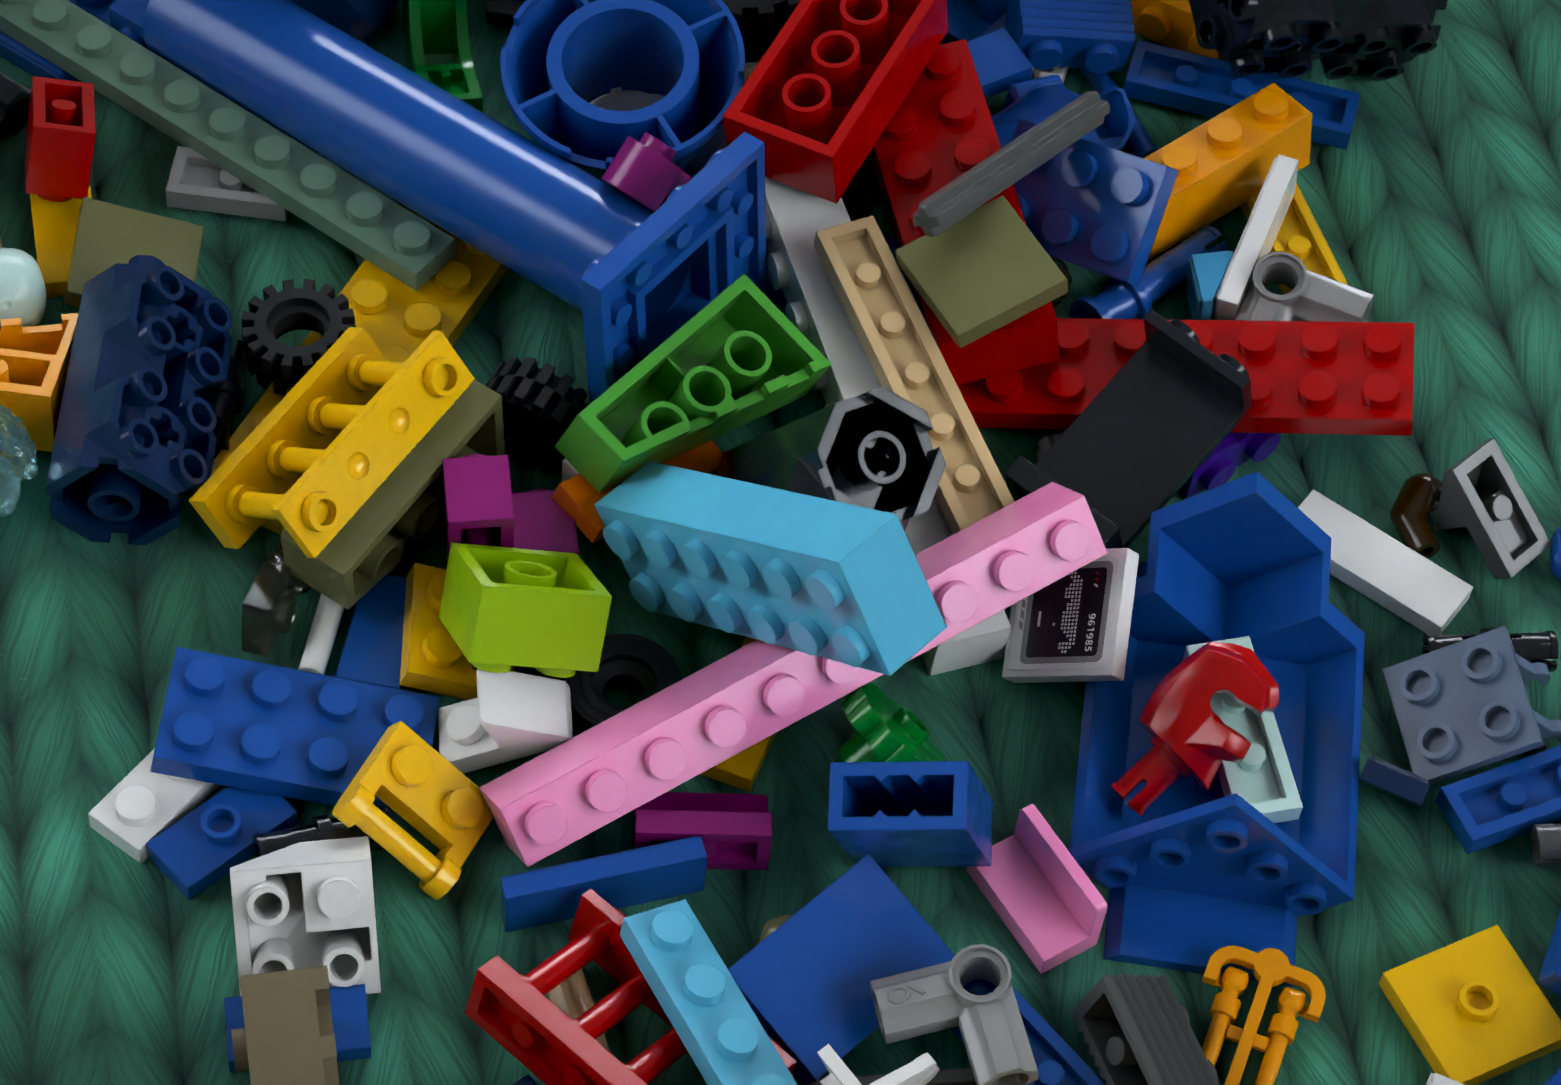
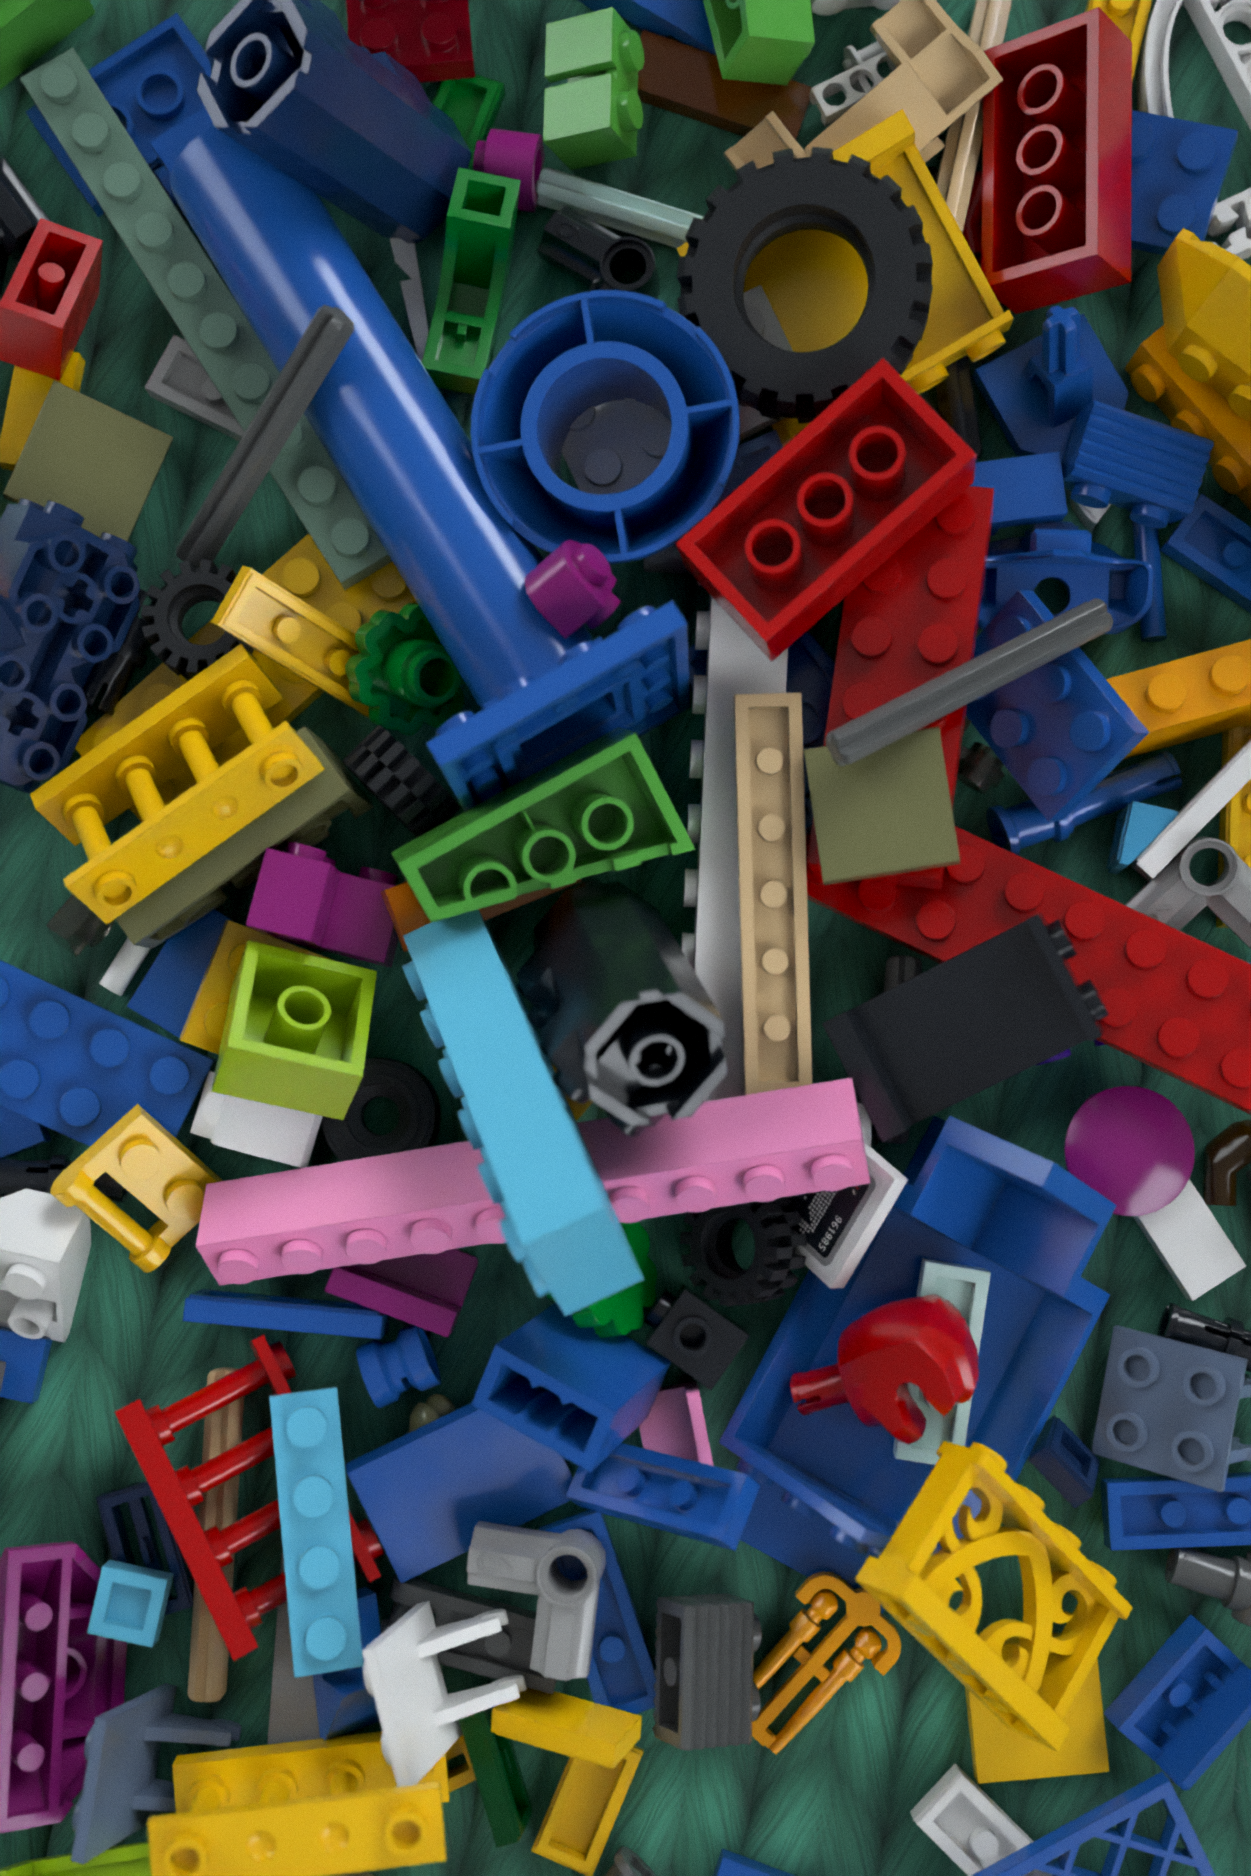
camera: 25 degrees right, 30 degrees up
none -> dark grey axle [176,305,354,568]
none -> yellow tile [210,566,369,718]
none -> green plant [345,603,465,735]
none -> blue wheel [356,1325,441,1409]
none -> blue plate [565,1443,760,1551]
none -> black brick [644,1284,749,1390]
none -> black tyre [680,1197,807,1306]
none -> yellow fence [855,1441,1133,1752]
none -> magenta dish [1064,1086,1195,1216]

